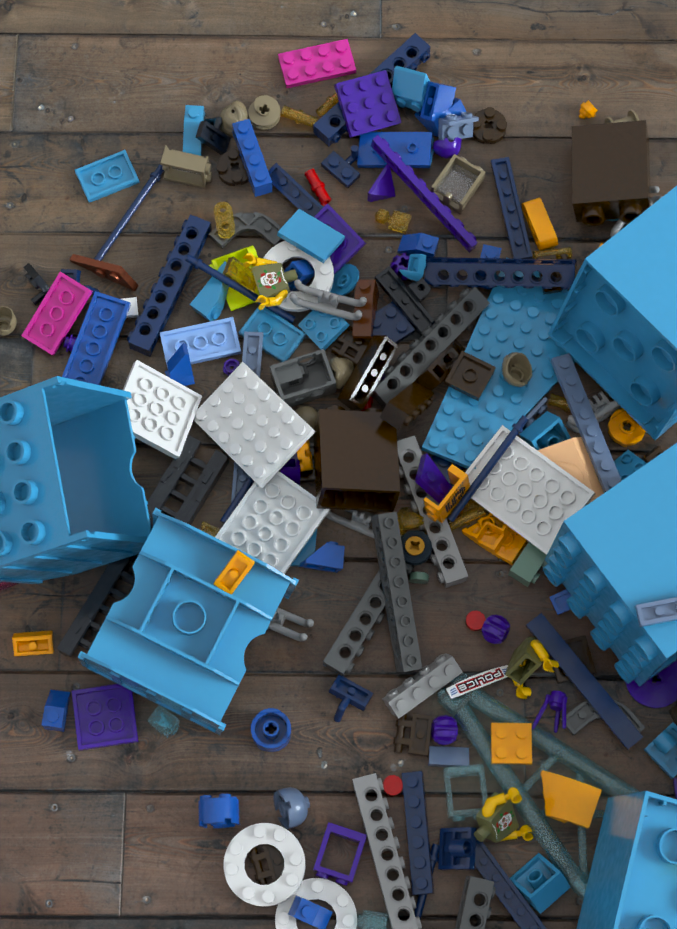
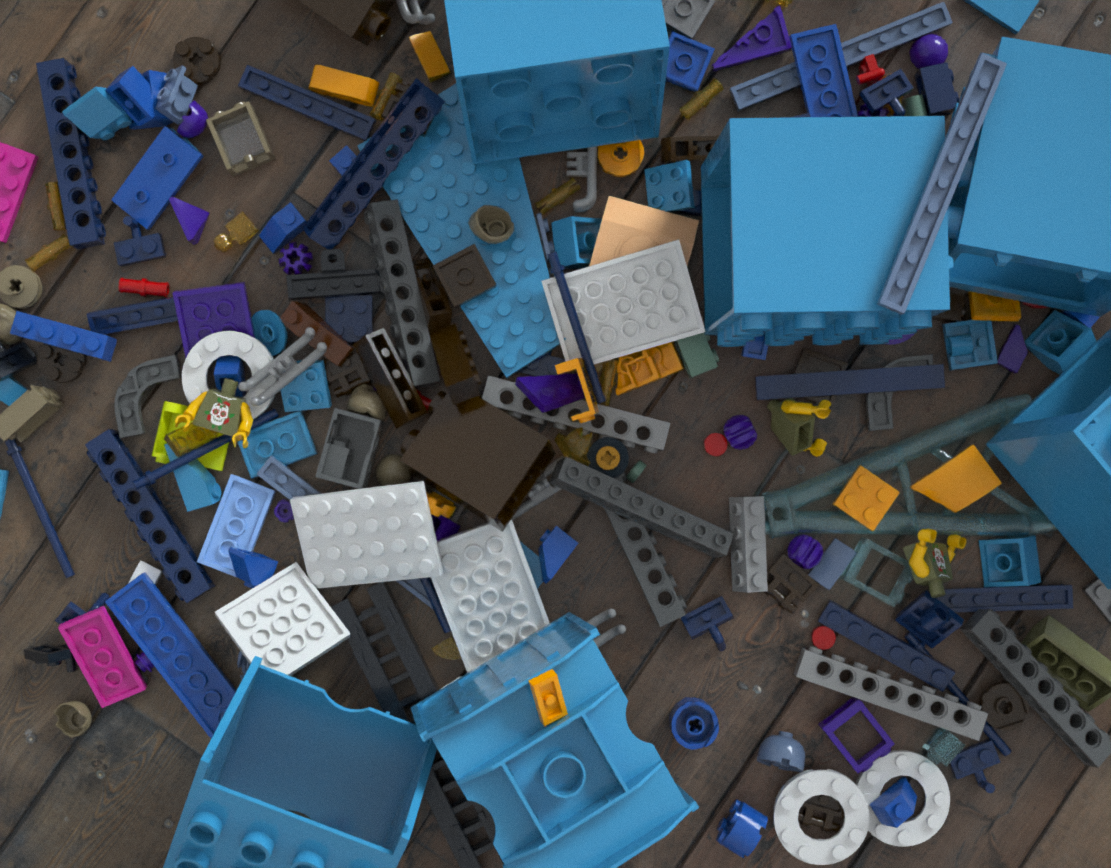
camera: 60 degrees left, 15 degrees up
copper wing [70,254,138,291] -> none
clear yellow plate [214,202,235,238] -> none
dark azure tile [277,209,345,263] -> none
dark purple plate [334,70,402,138] -> none
dark purple plate [371,135,478,253] -> none
dark azure plate [399,254,426,281] -> none
sticker [446,665,508,699] -> none
dark purple plant [532,691,567,733] -> none
sand blue plate [551,353,622,493] -> none

